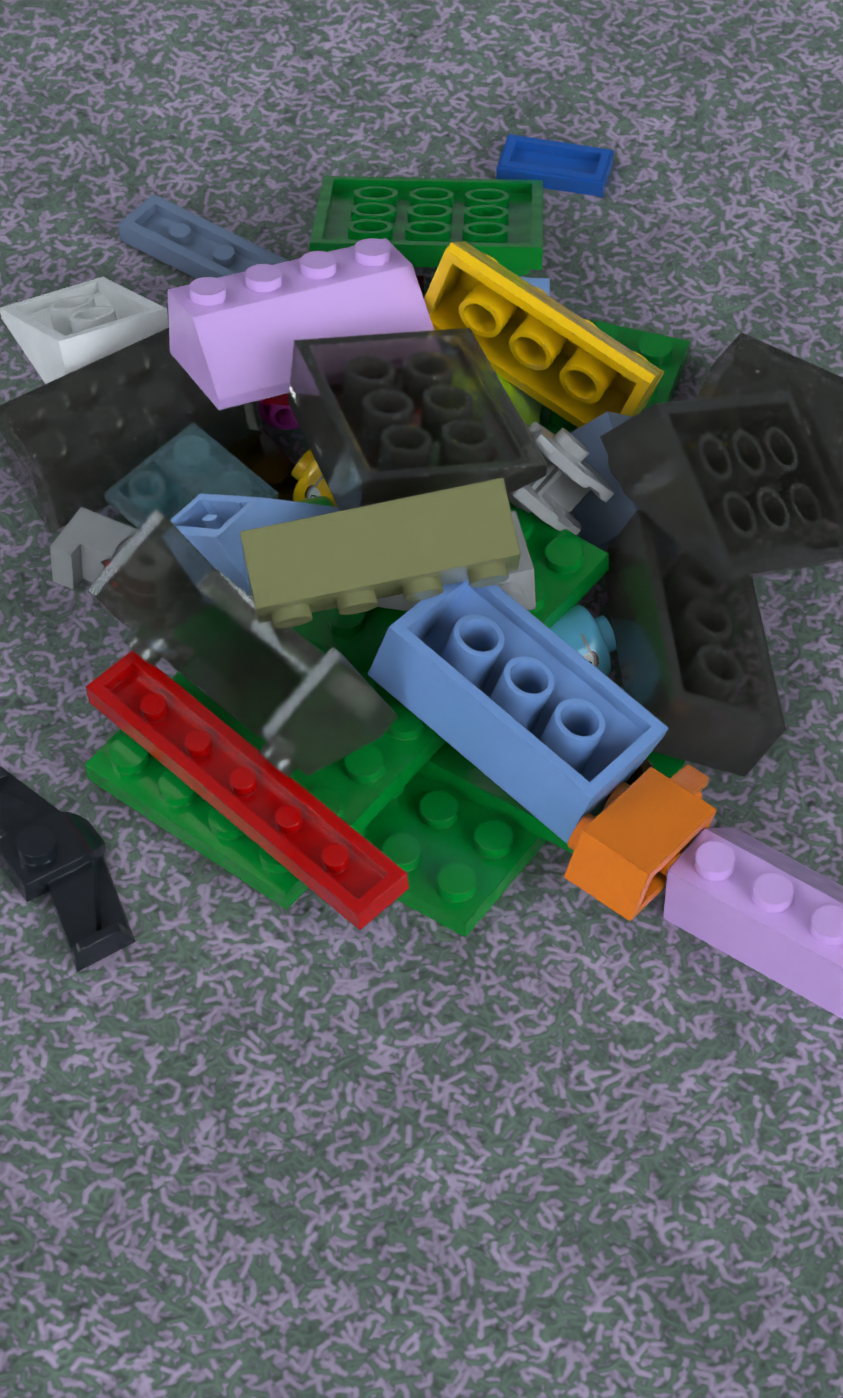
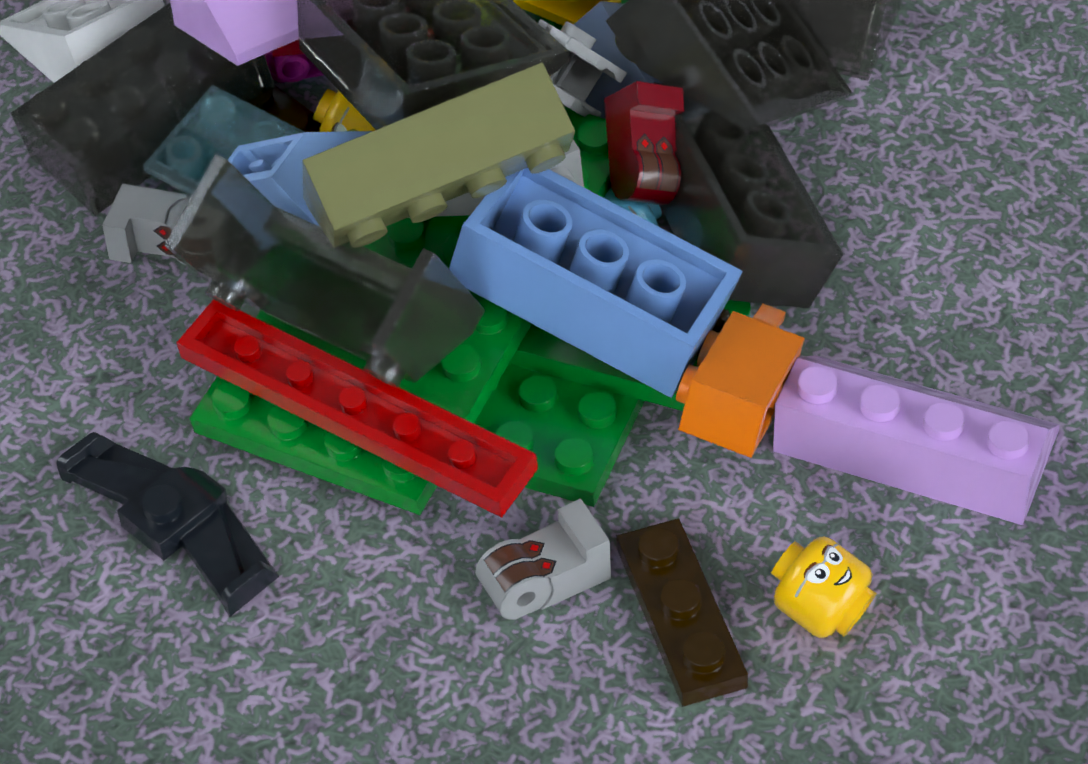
camera: 10 degrees left, 0 degrees up
none -> light grey leg [475,498,611,620]
none -> dark red leg [604,81,684,205]
none -> dark brown plate [616,518,748,707]
none -> yellow head [771,537,877,638]

